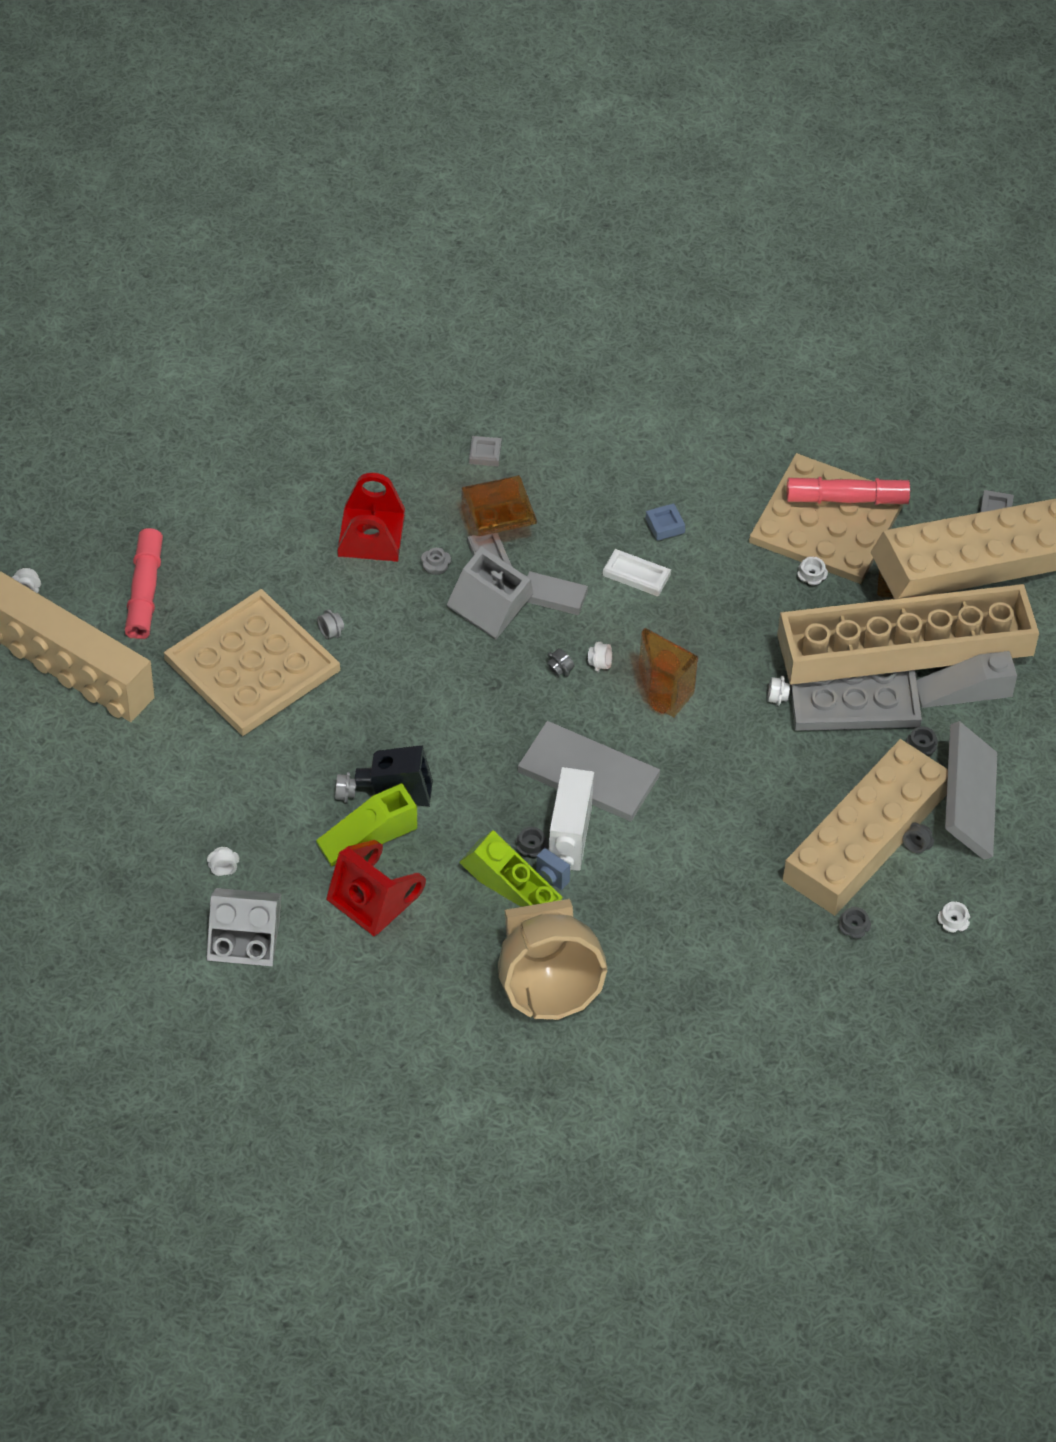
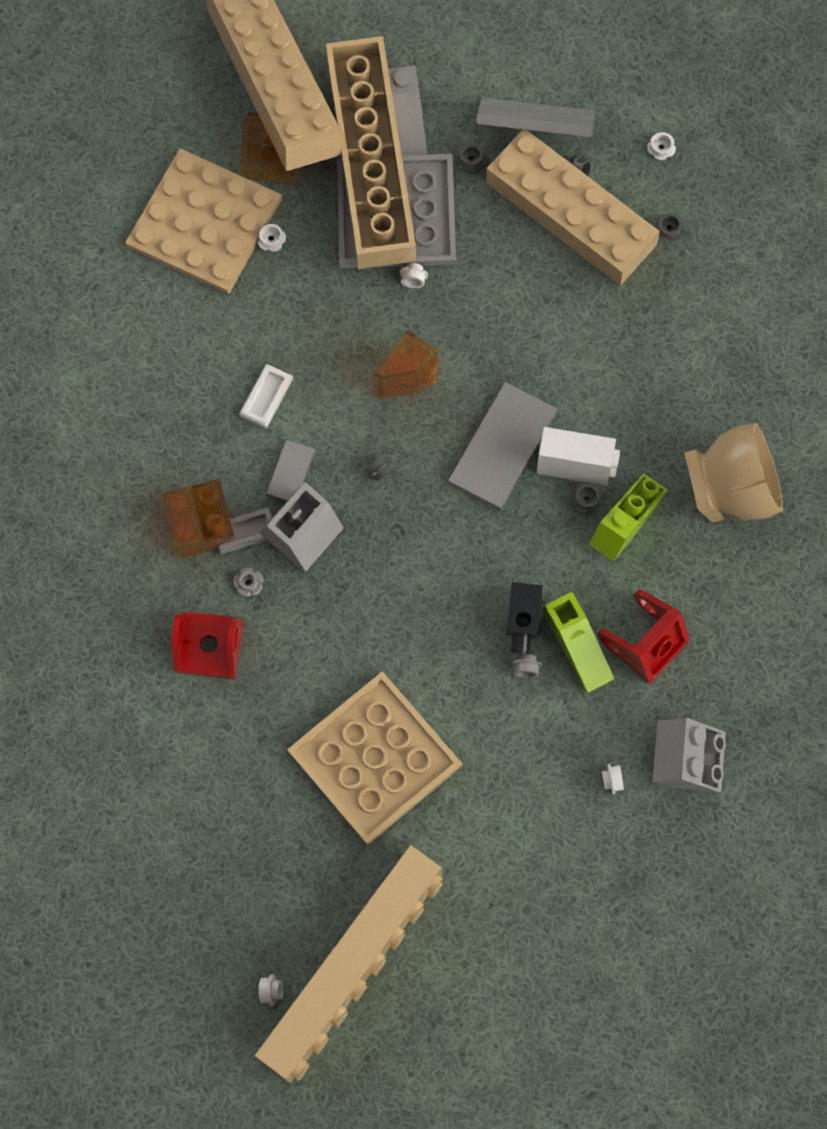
camera: 85 degrees left, 20 degrees up
coral piece [125,528,163,639] -> none
light grey plate [317,609,344,639] -> none
light grey tile [469,436,502,467] -> none
sand blue plate [536,848,570,890] -> none
white plate [588,642,612,672] -> none
sand blue plate [645,503,685,541] -> none
coral piece [787,477,910,505] -> none
light grey plate [980,490,1014,513] -> none

